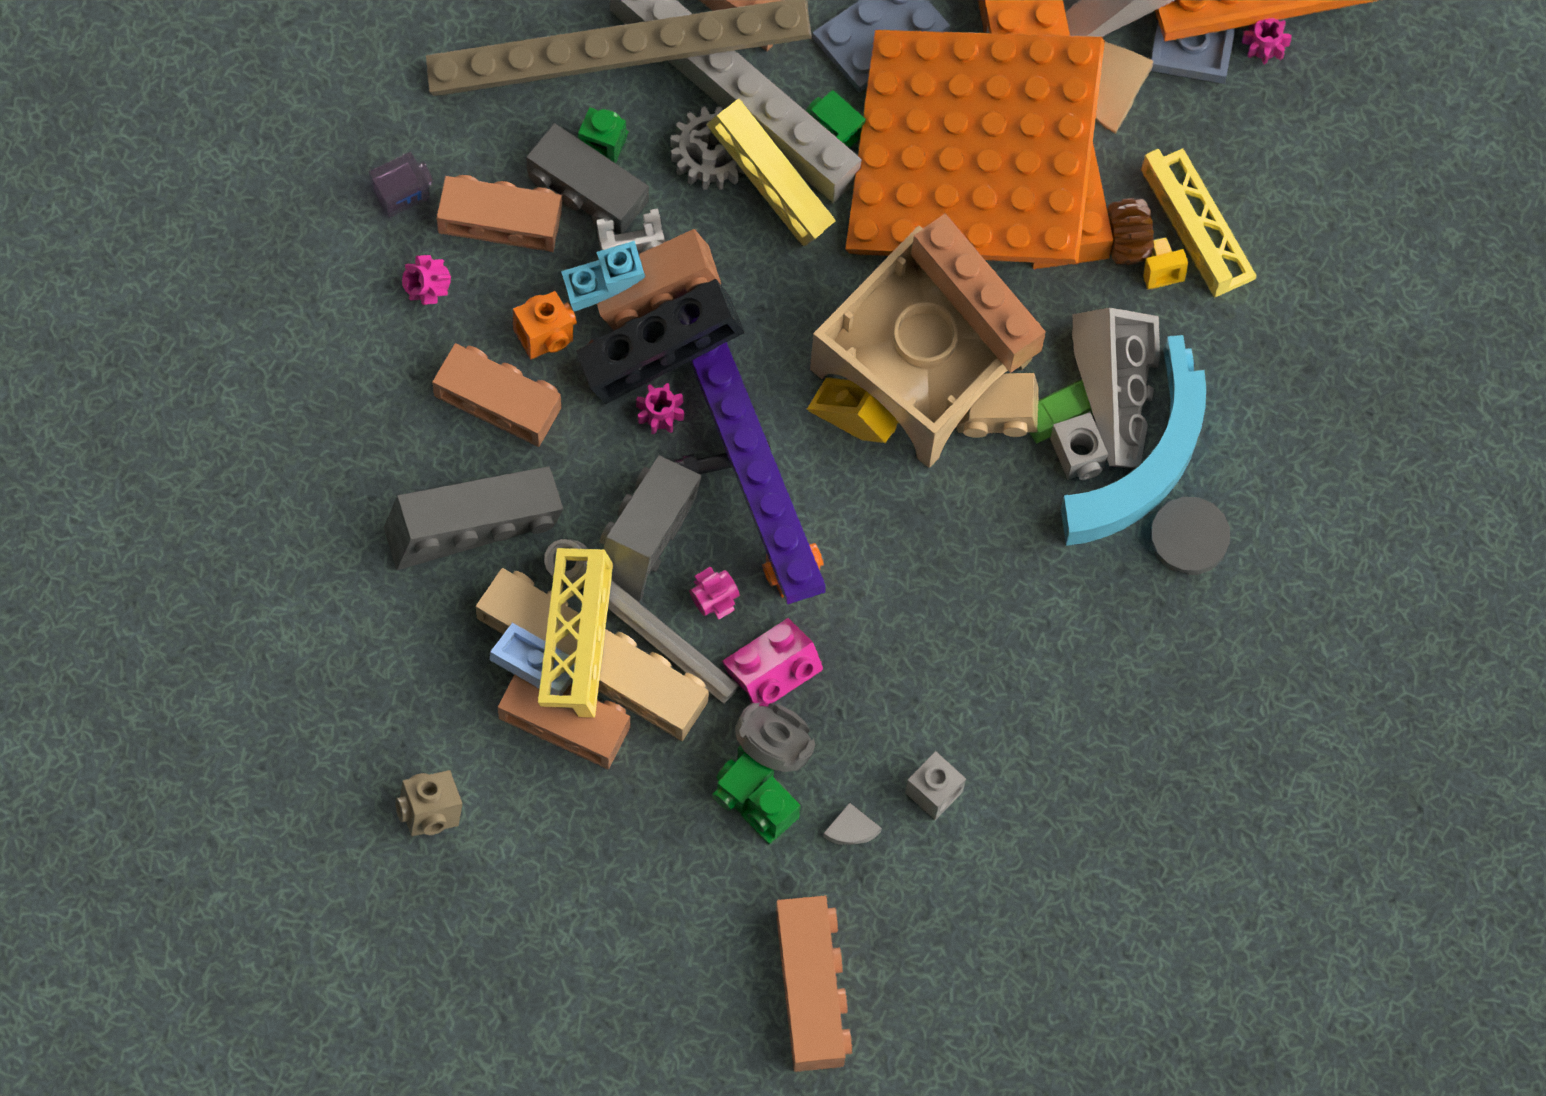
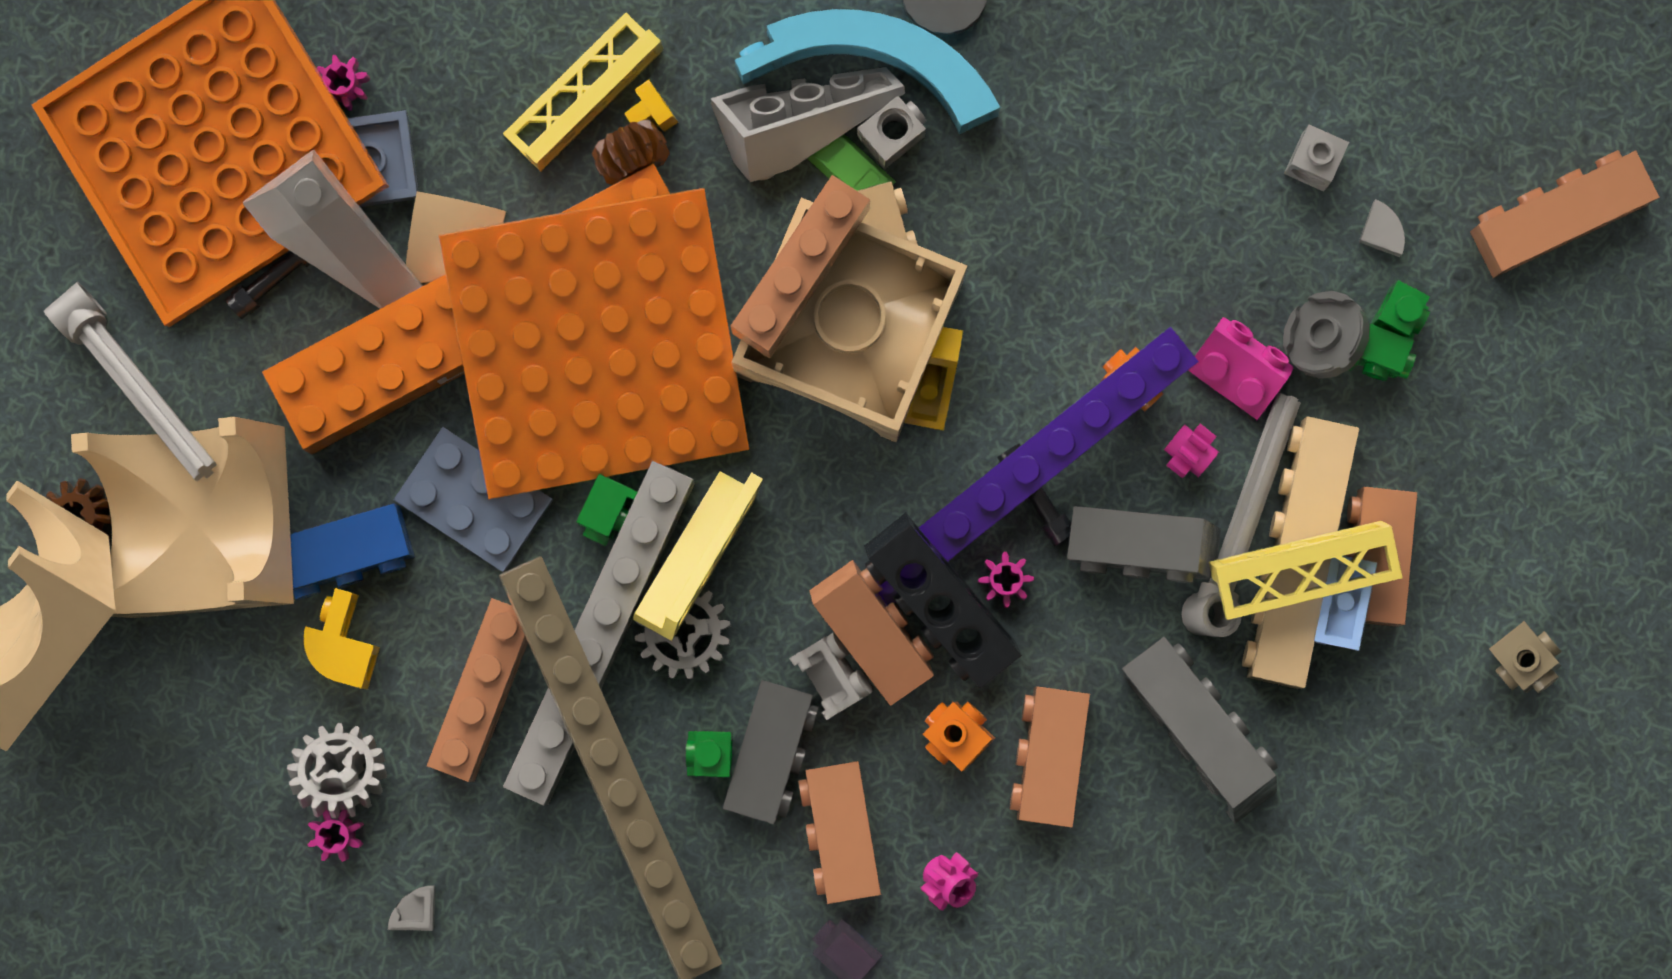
camera: 105 degrees left, 15 degrees up
medium azure slope [562,241,645,311] -> none

